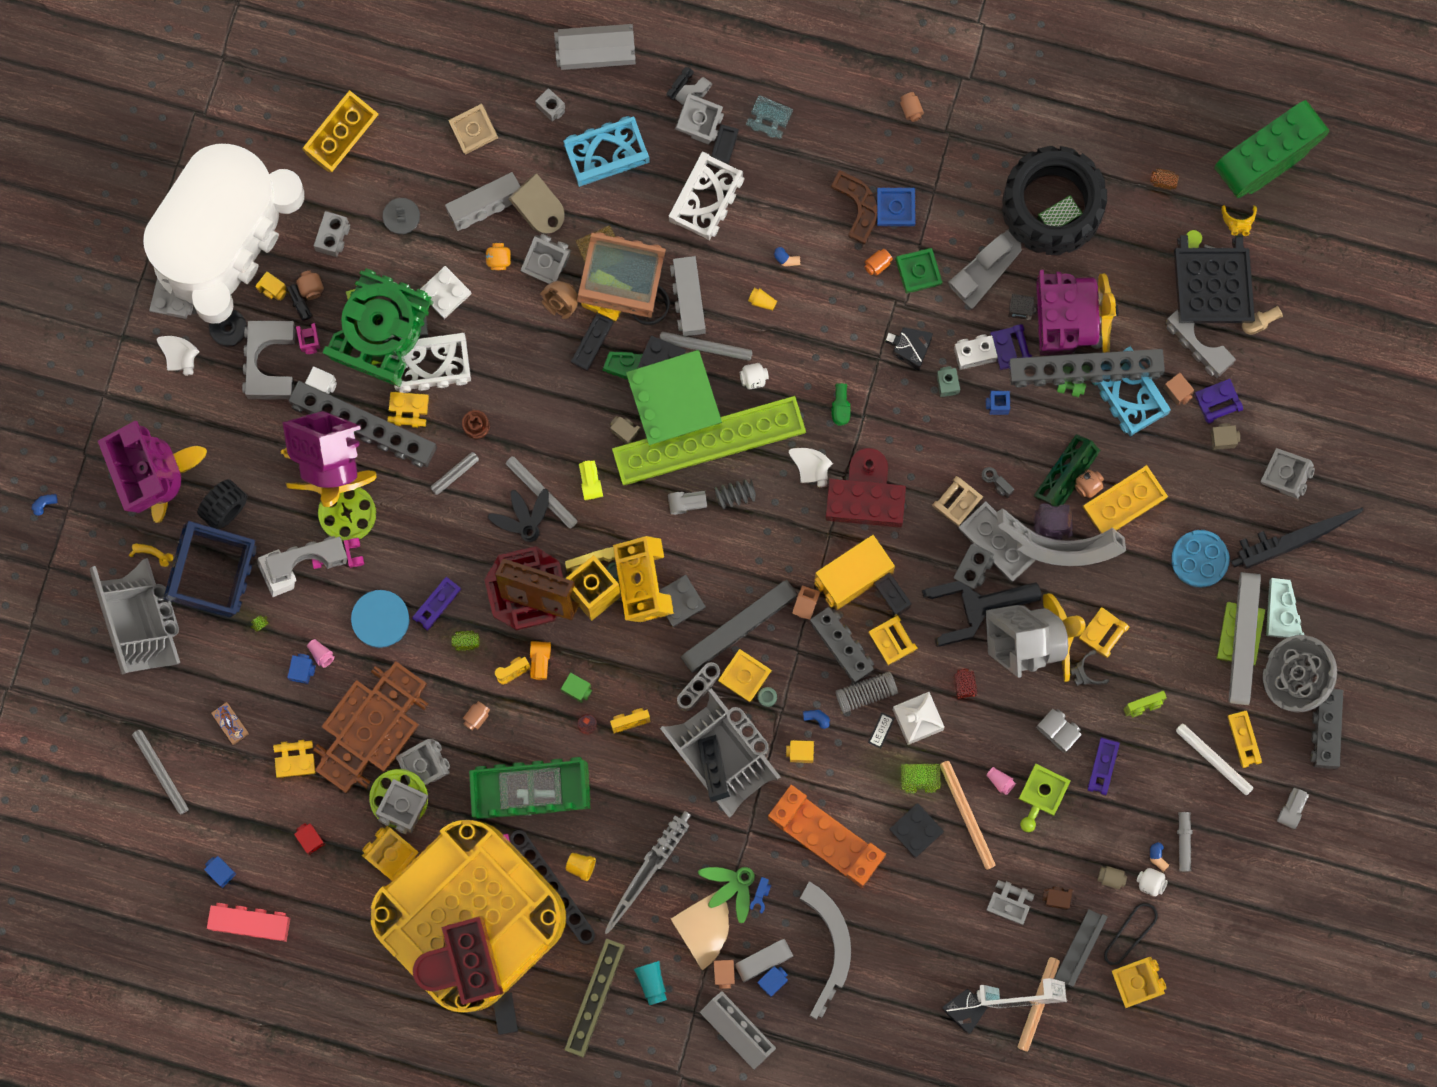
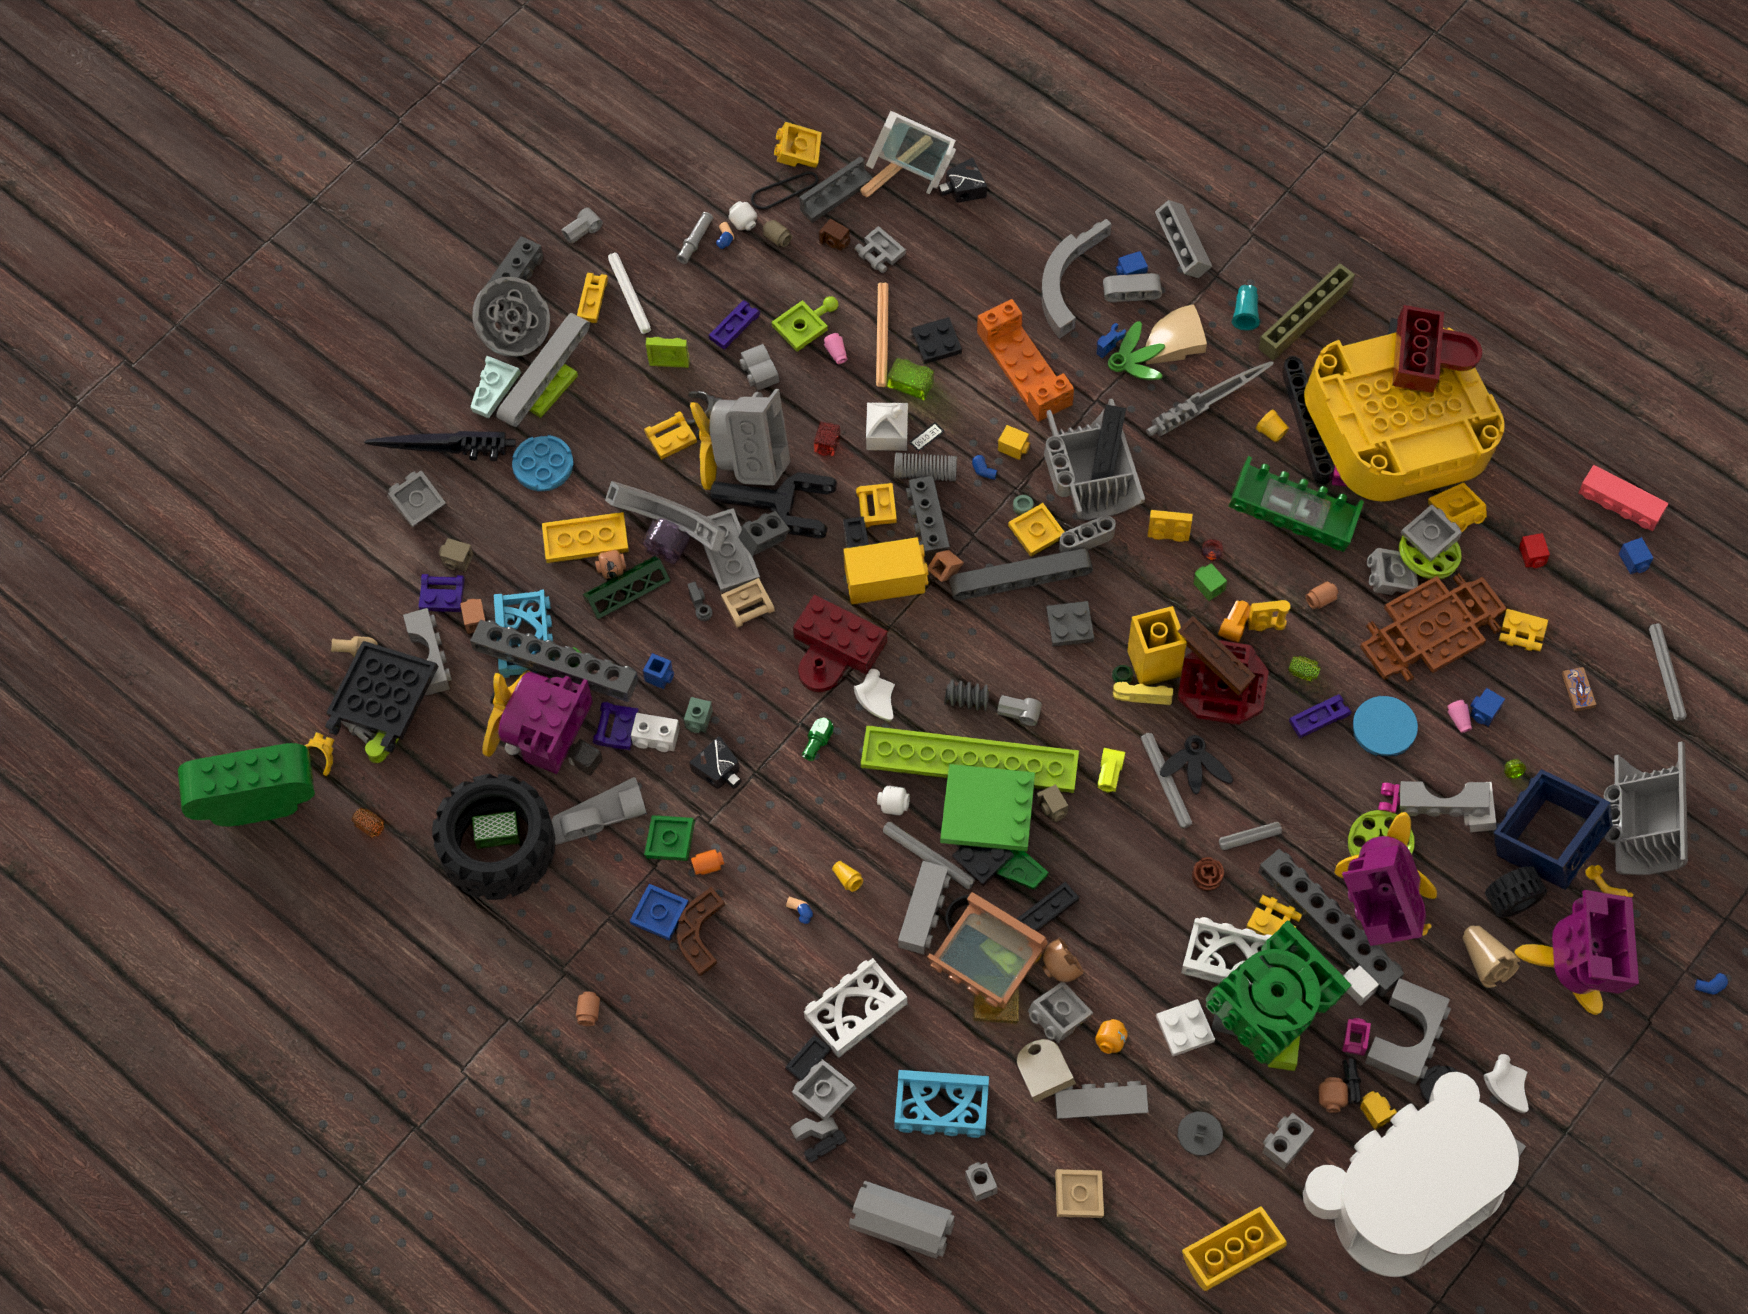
camera: 155 degrees left, 15 degrees down
yellow plate [613,536,674,622] -> none
nougat brick [714,960,735,989] -> none
clear light blue plate [746,95,793,139] -> none
none -> tan cone [1462,925,1520,988]

